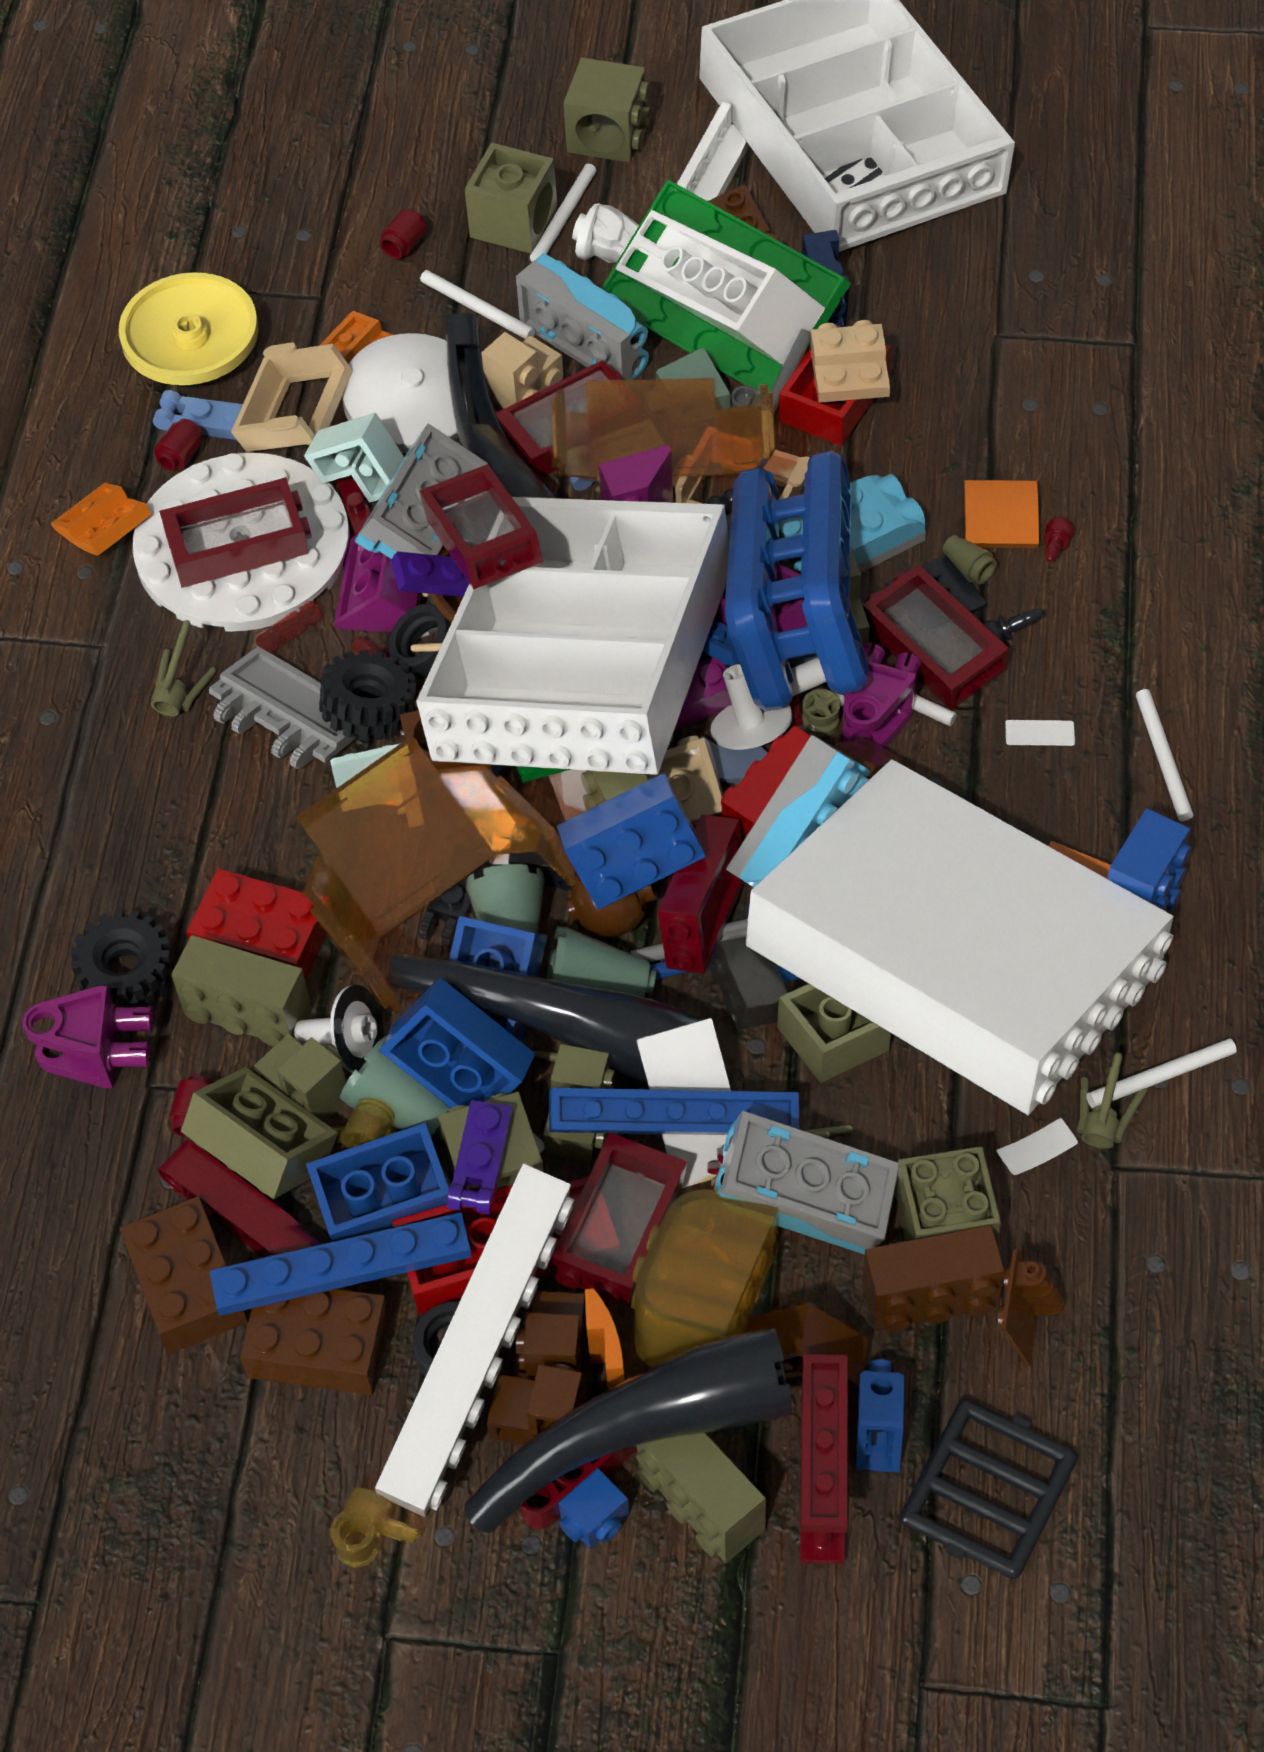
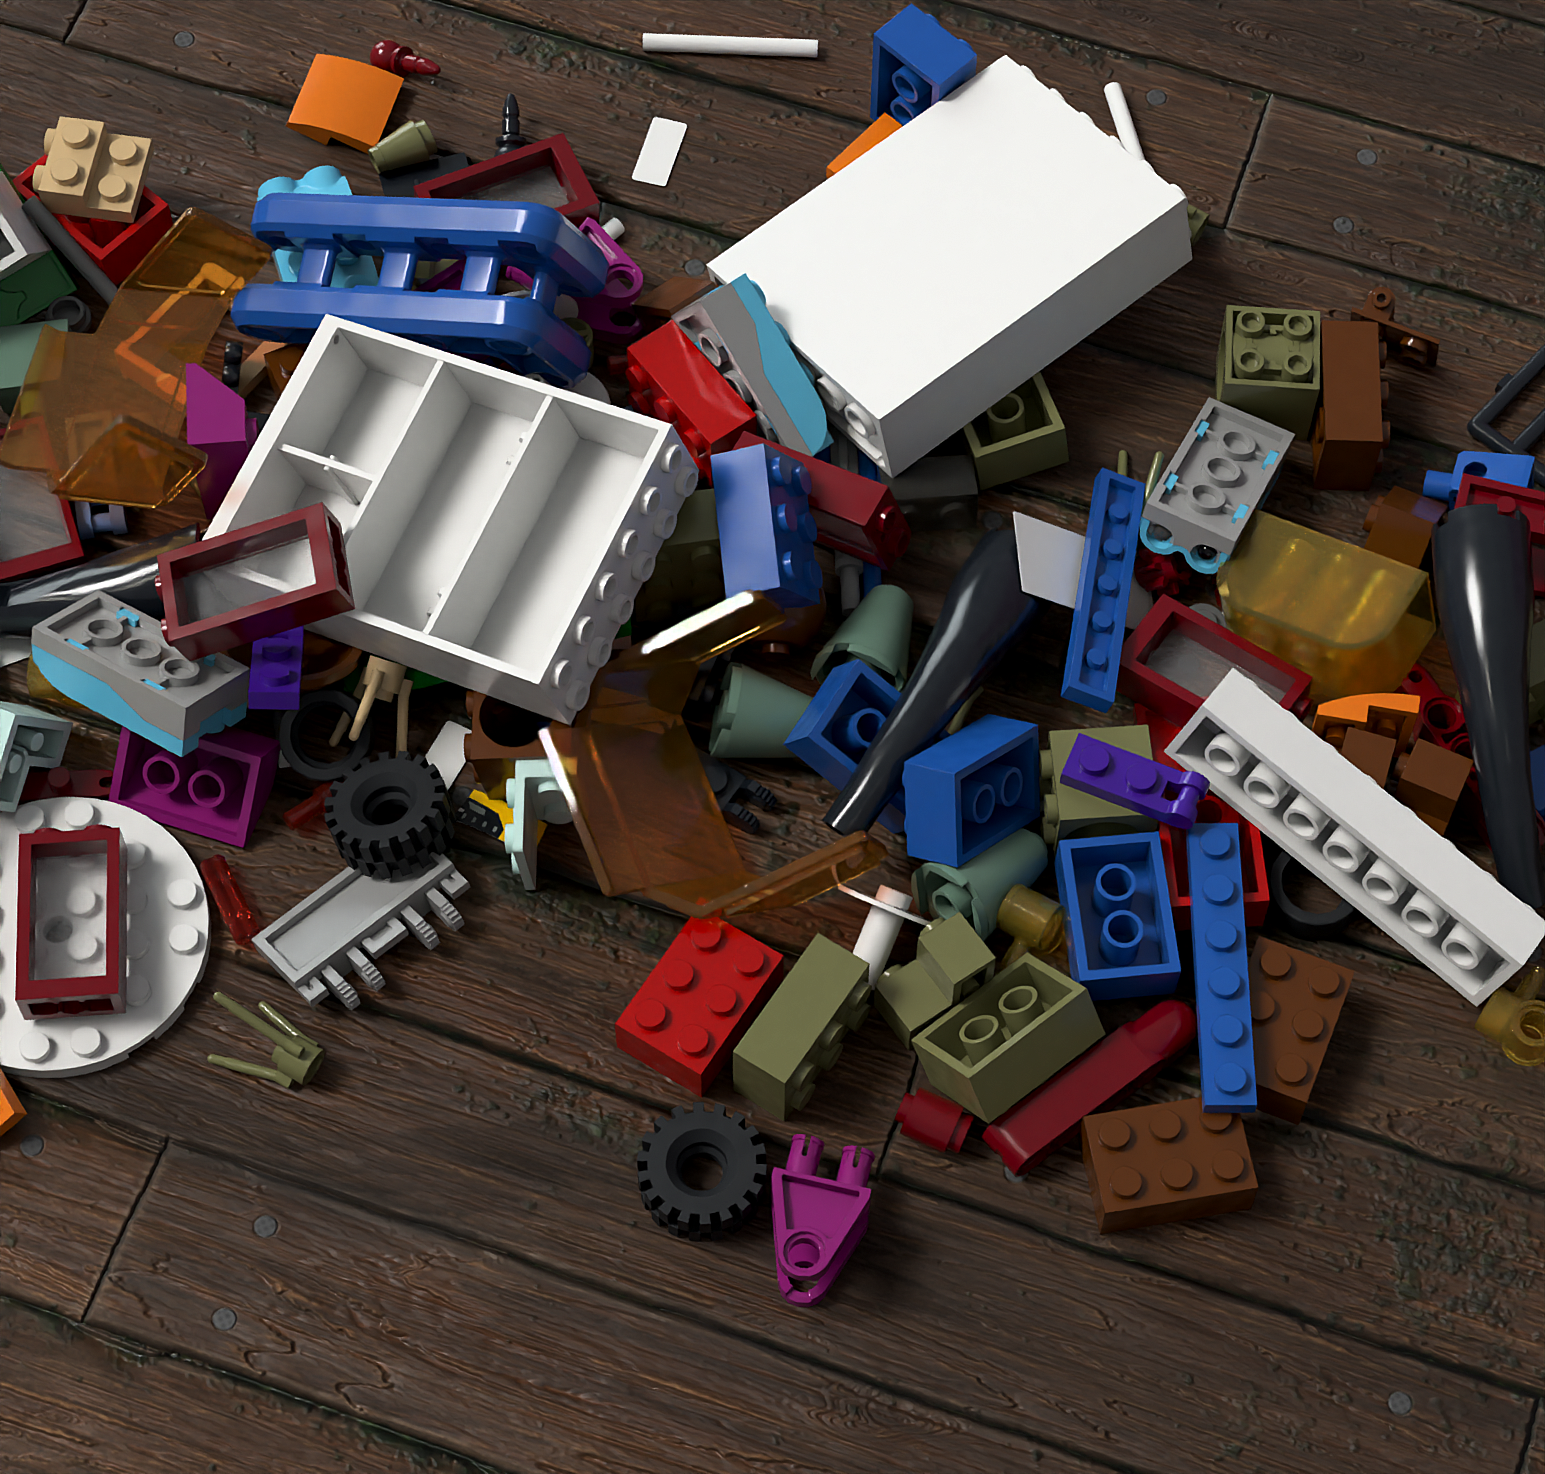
camera: 80 degrees left, 5 degrees up
olive brick [543,1044,616,1163] -> none
white sticker [997,1118,1078,1175] -> none

